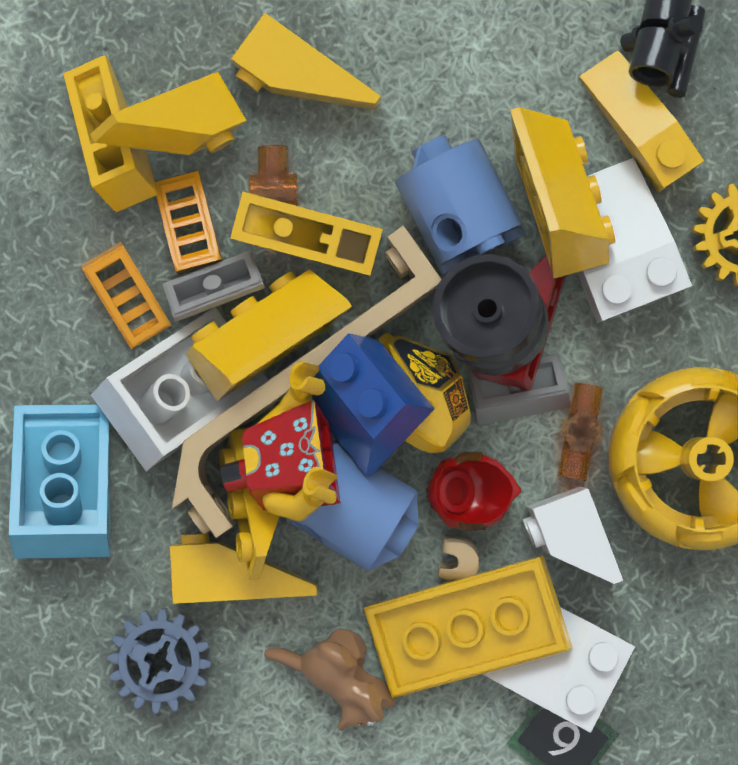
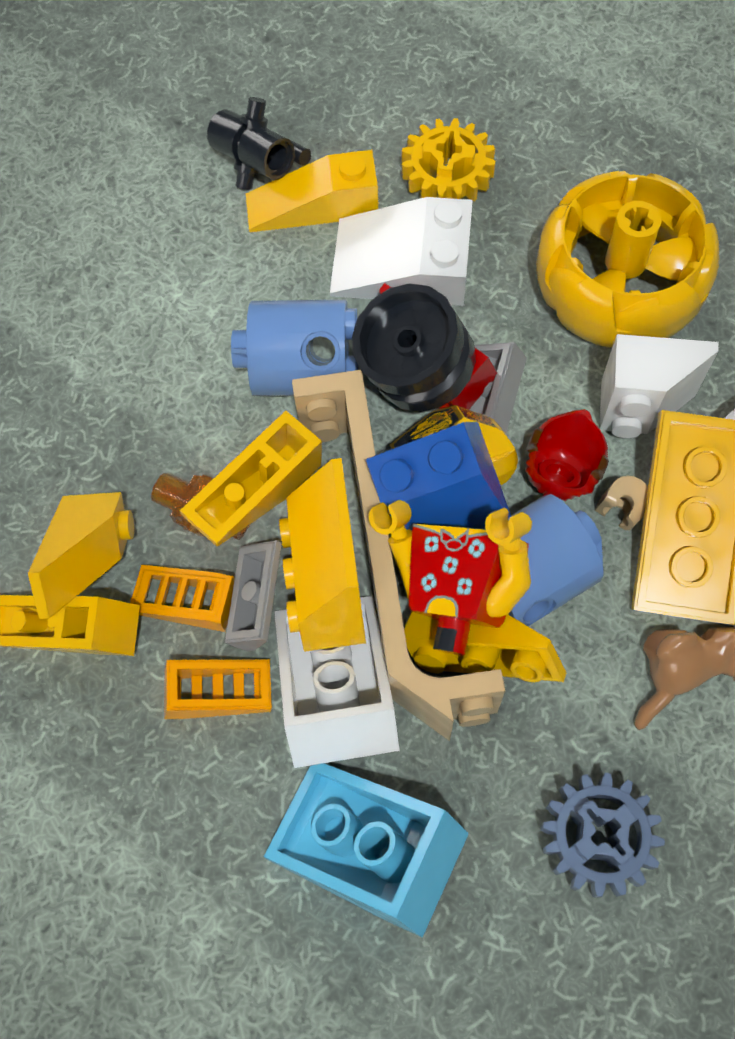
camera: 60 degrees left, 20 degrees down
yellow slope [170,533,318,604] -> none
yellow slope [231,13,381,110] -> none
yellow slope [510,107,616,279] -> none
clear orange axle [557,382,604,481] -> none

